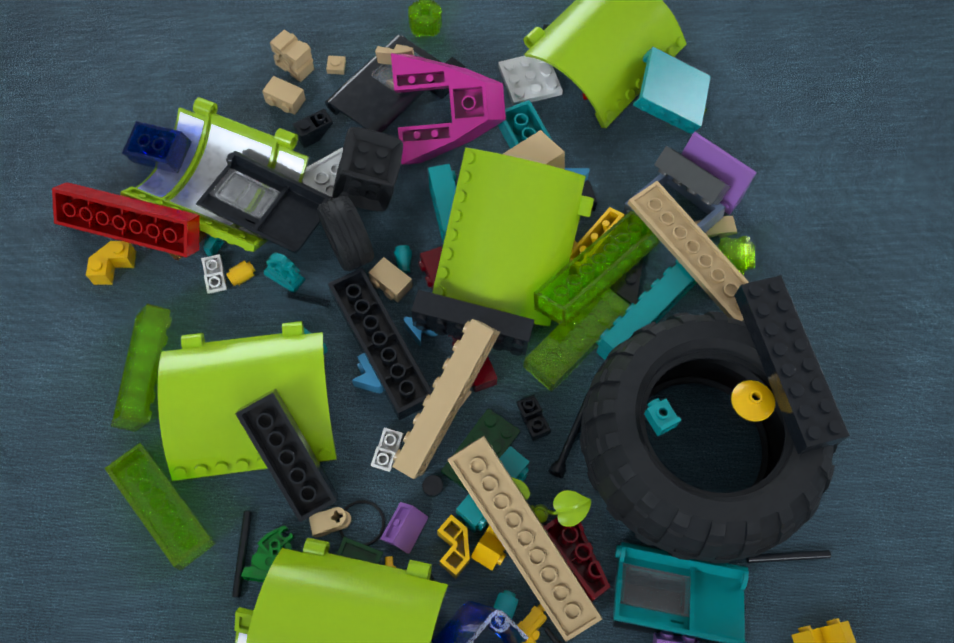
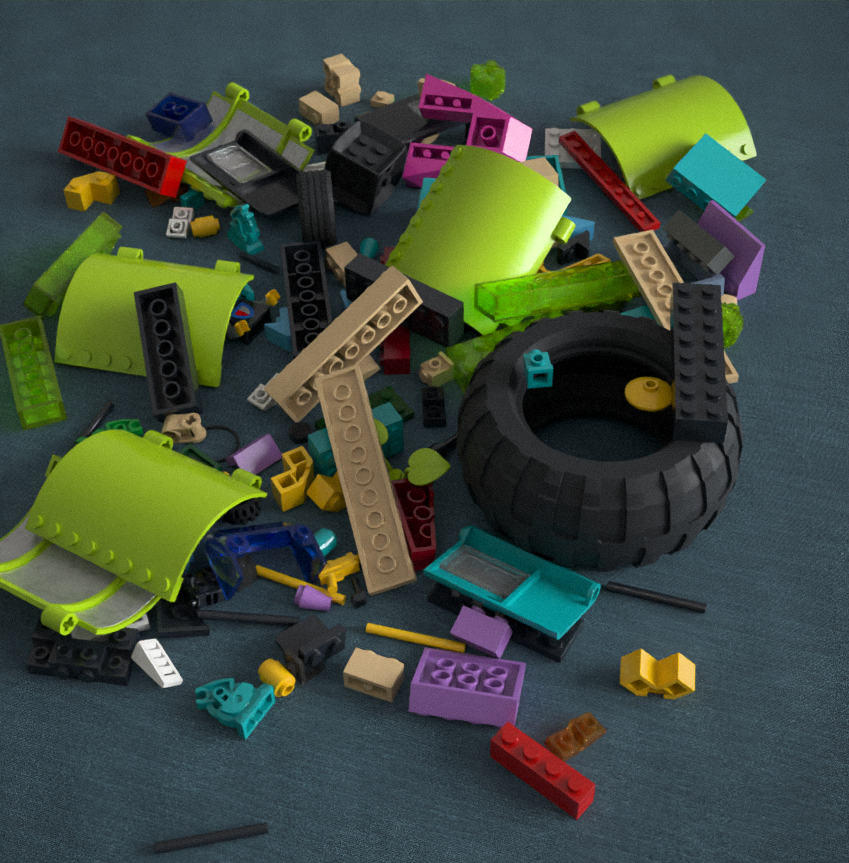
camera: 25 degrees right, 20 degrees down
none -> torso [226,289,281,345]
none -> tan brick [419,351,454,387]
none -> red plate [559,130,660,232]

